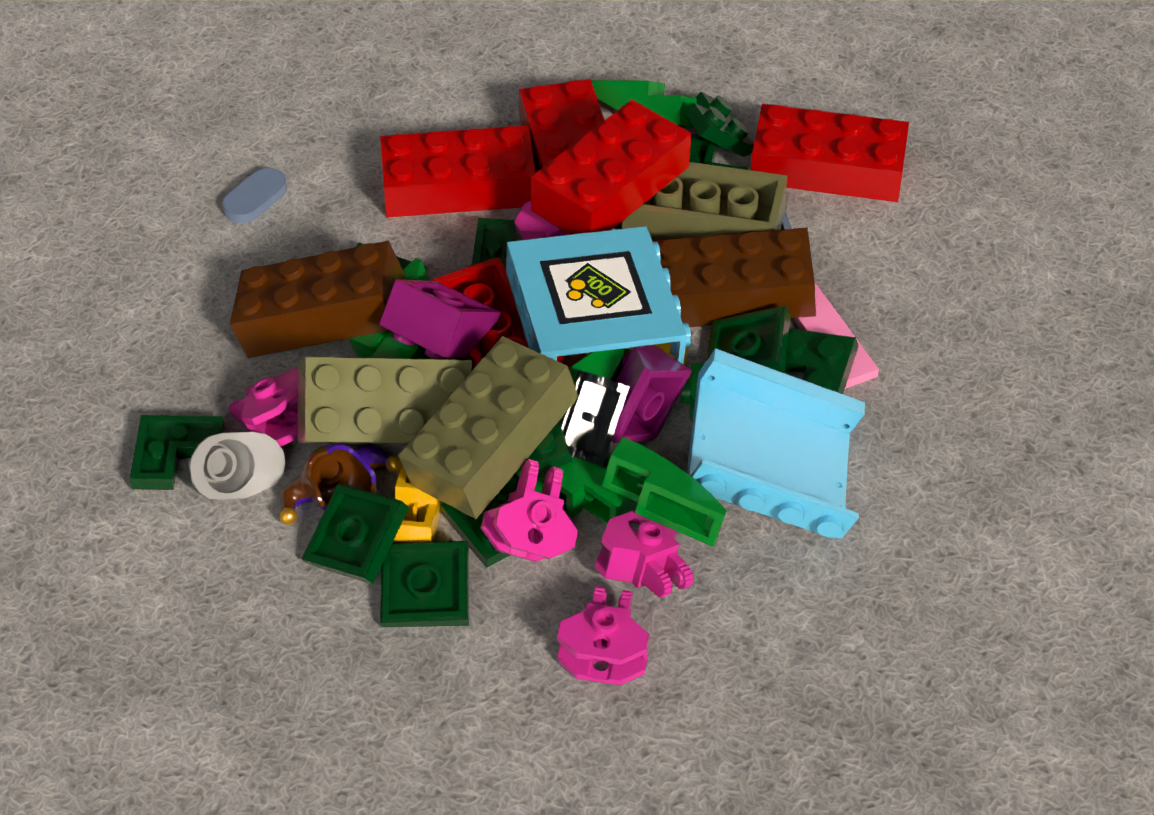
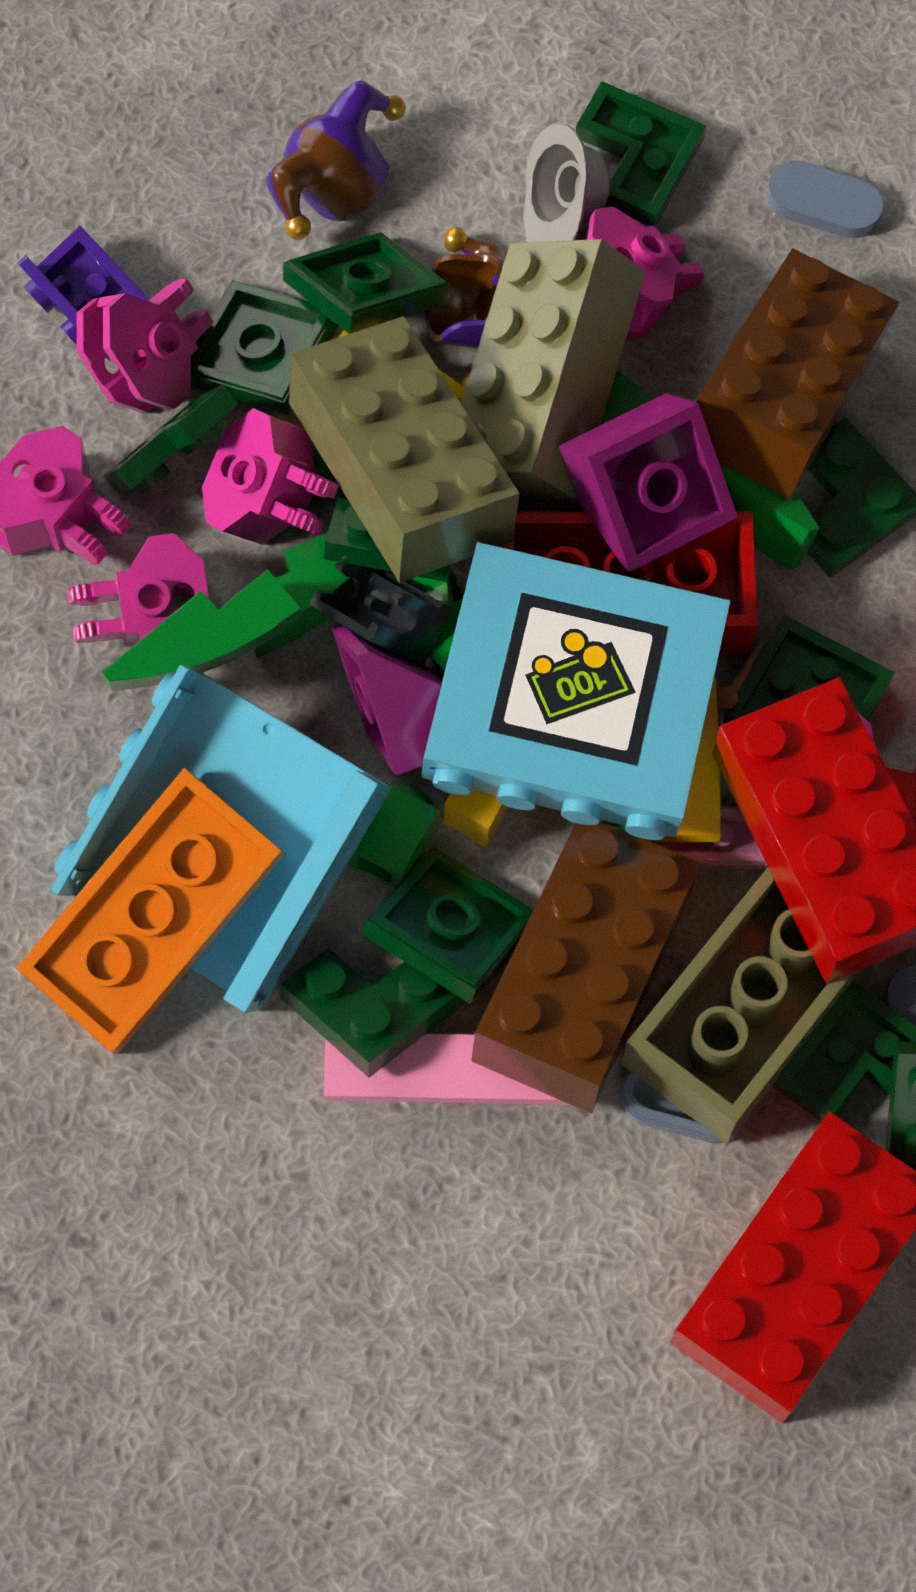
camera: 115 degrees right, 20 degrees up
none -> orange plate [16,768,286,1054]
none -> dark purple bracket [17,226,150,361]
none -> dark pink hinge [77,277,214,413]
none -> dark green plate [103,385,239,494]
none -> piece [266,80,406,240]
none -> sand blue tile [767,161,883,238]

